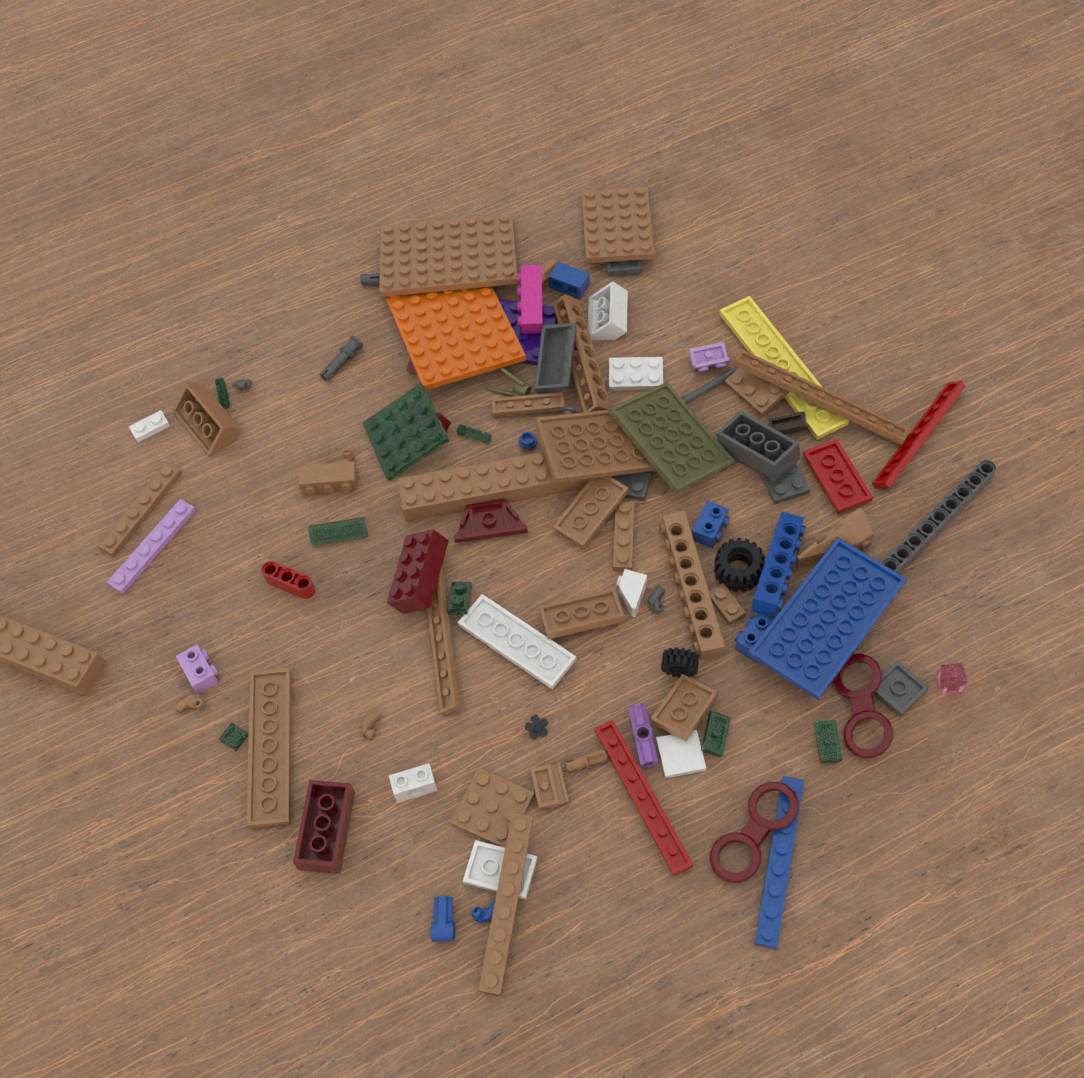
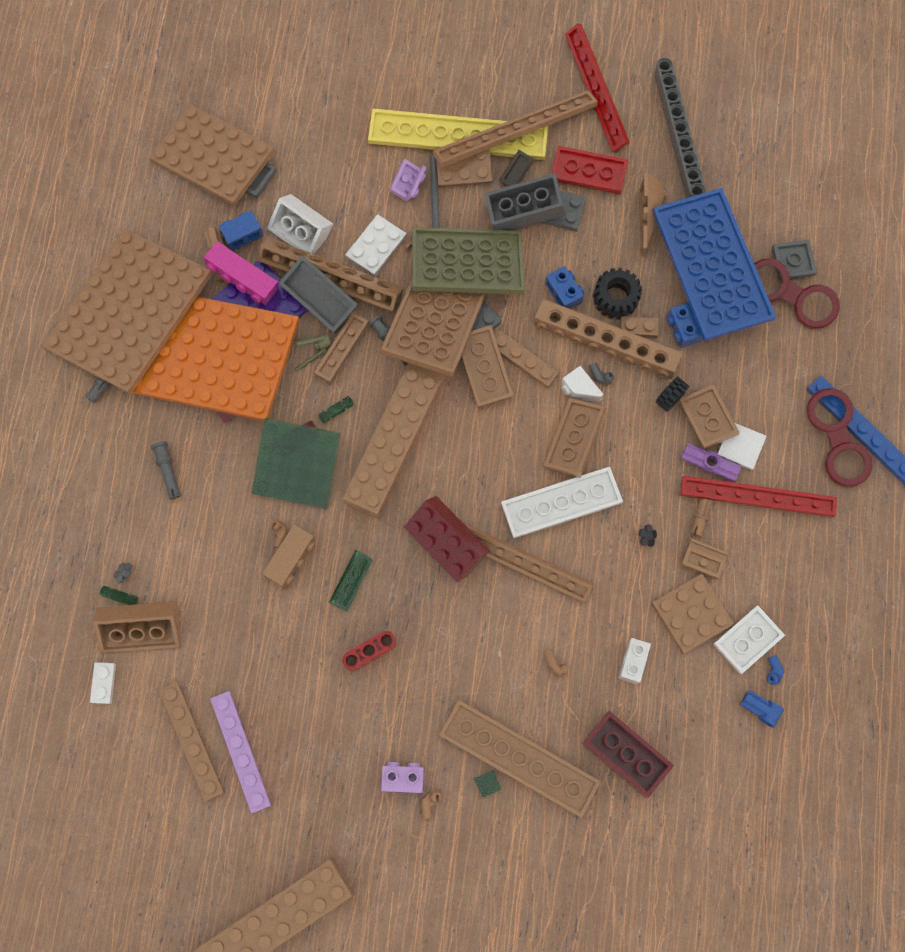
camera: 60 degrees left, 15 degrees up
clear green plate [447,582,472,615] -> none
dark red wing [454,499,528,543] -> none
medium nougat plate [478,813,534,995] -> none
blue plate [519,432,537,449] -> none
clear green plate [701,711,731,757] -> none
blue brick [751,511,806,617] -> none
clear green plate [814,720,842,764] -> none
clear pink brick [937,663,967,694] -> none

